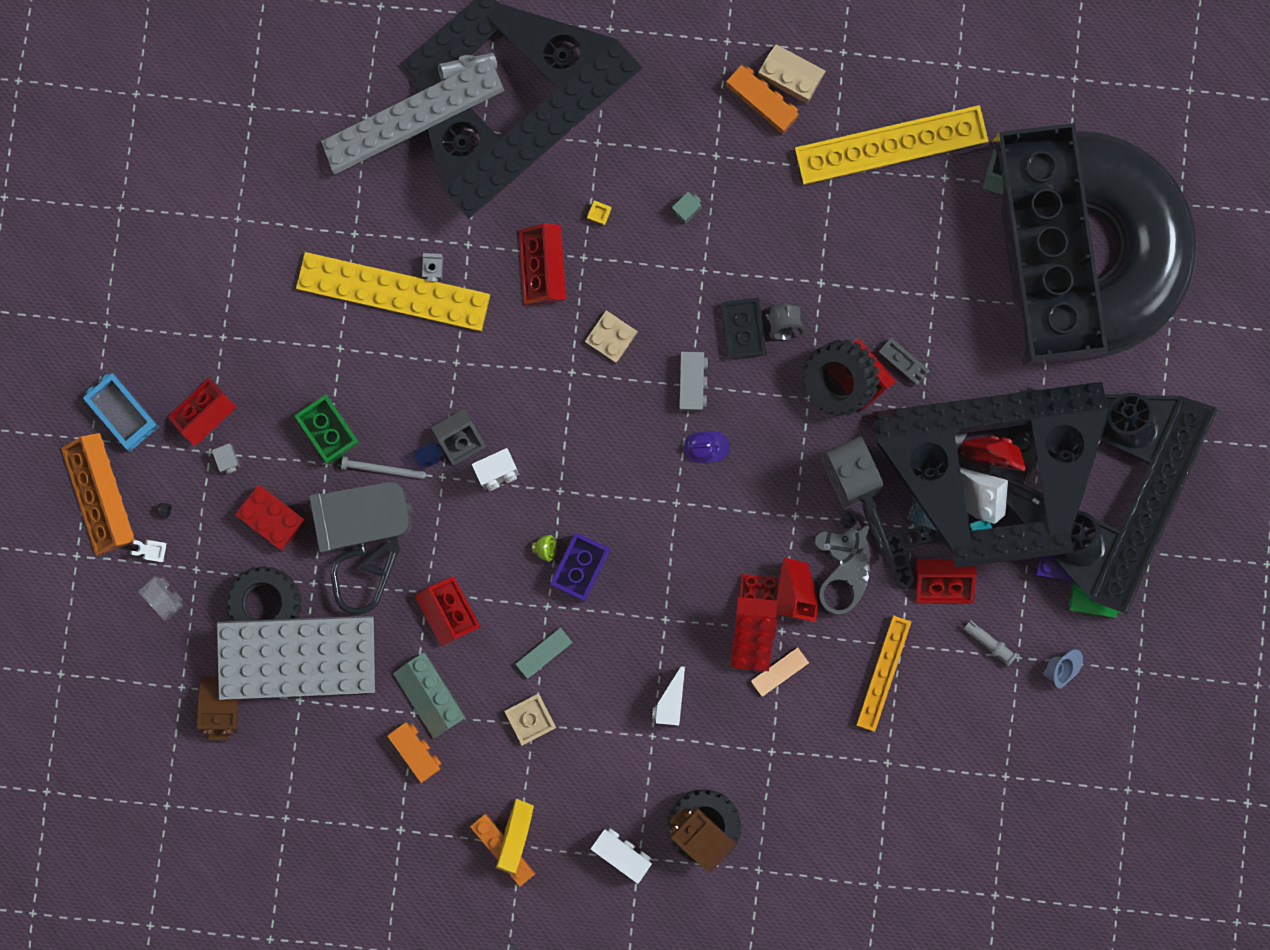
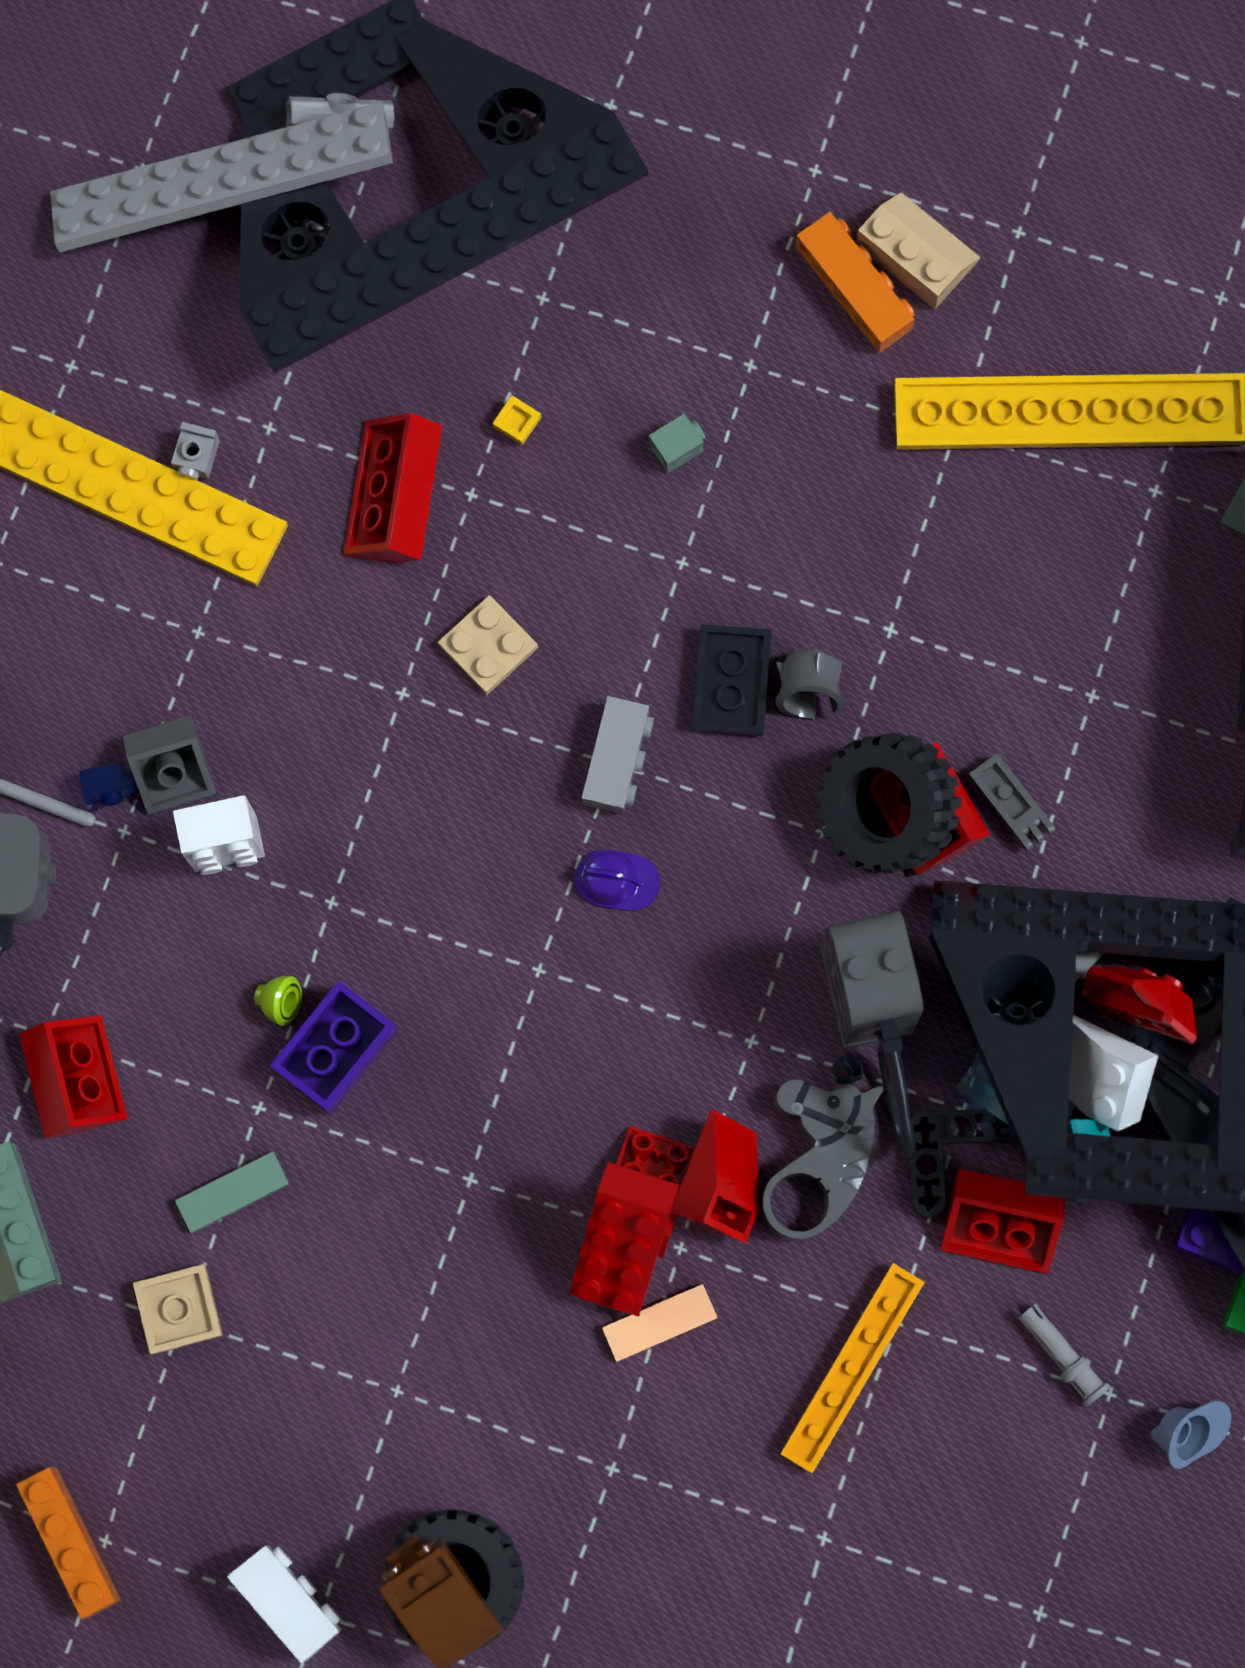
camera: 10 degrees right, 5 degrees down
yellow slope [496,799,534,875] -> none
white slope [652,667,685,726] -> none

